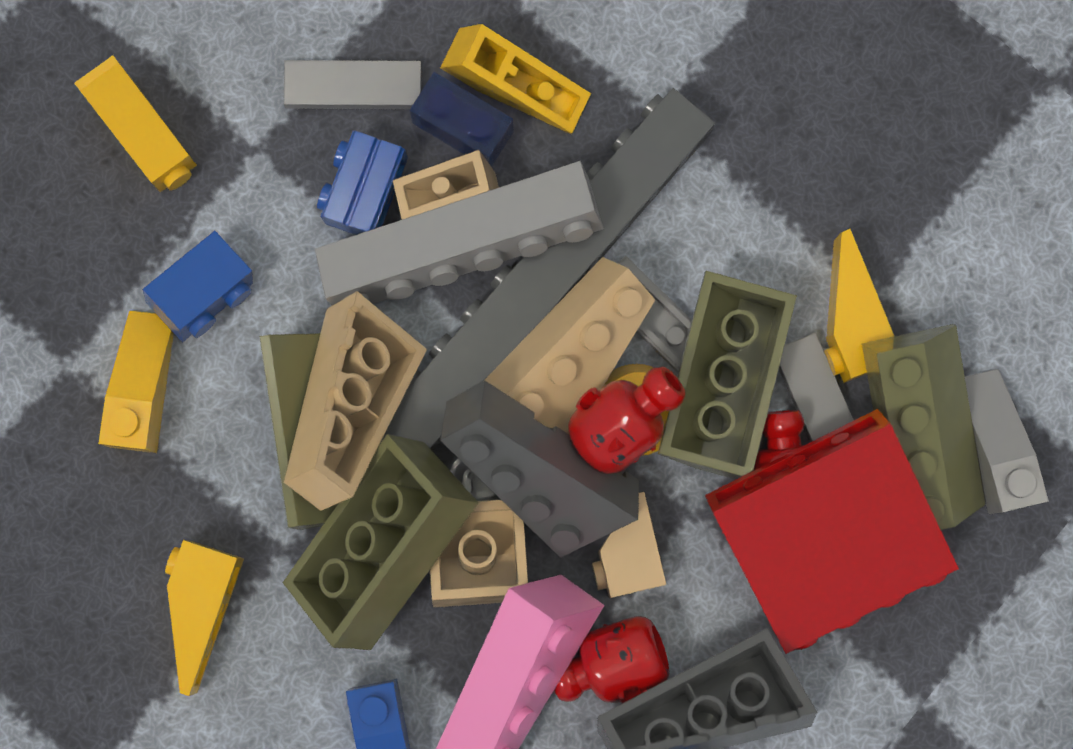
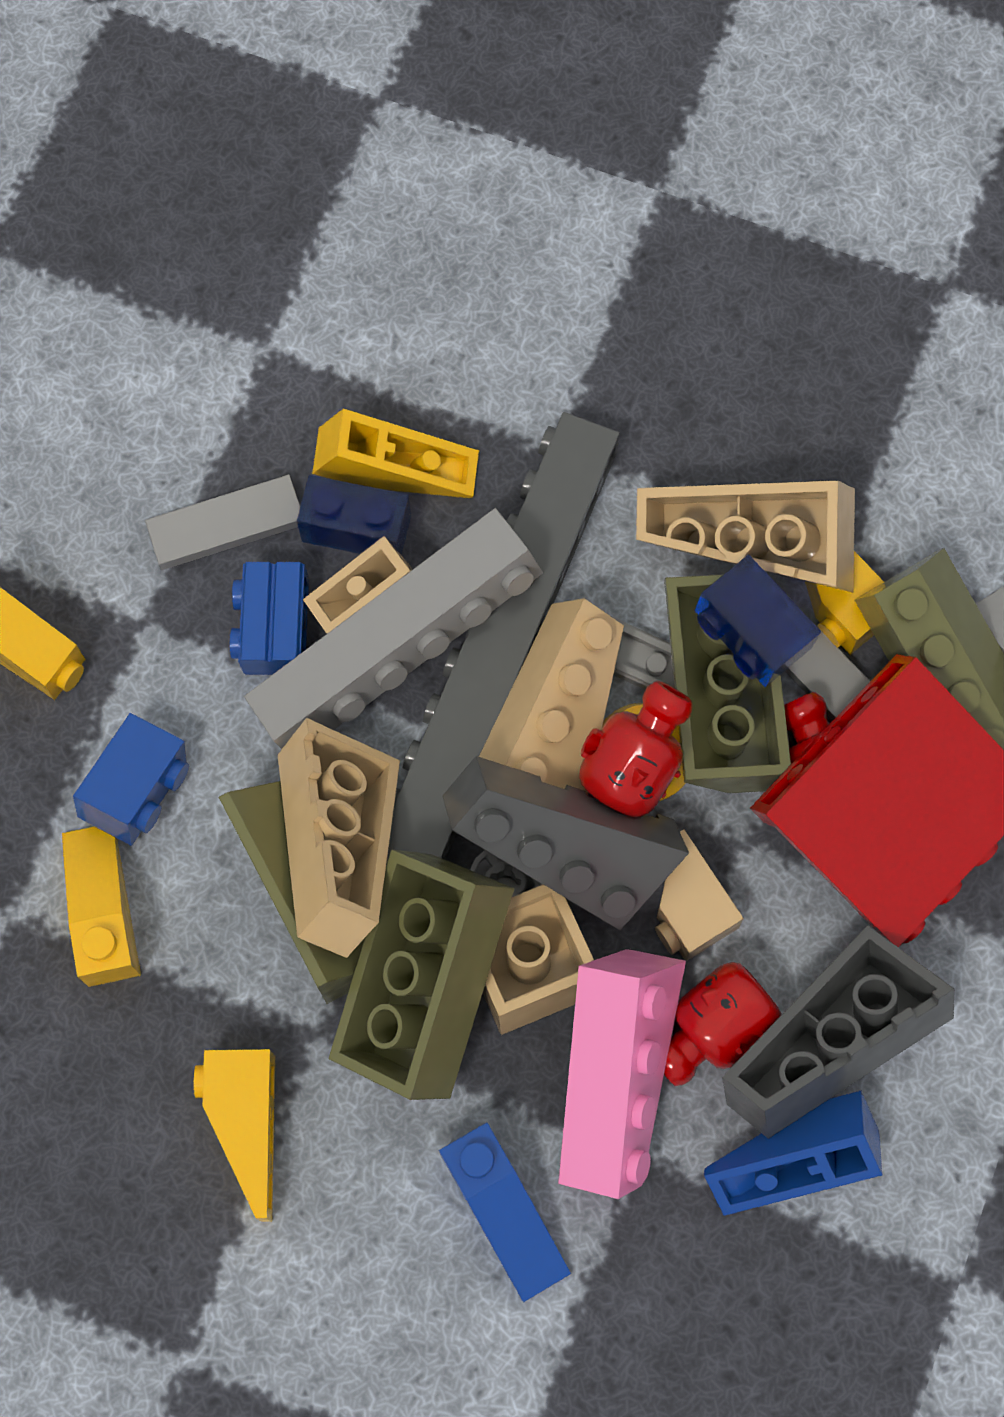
camera: 15 degrees left, 10 degrees down
none -> tan wedge [636,481,855,593]
none -> clear blue brick [694,554,821,688]

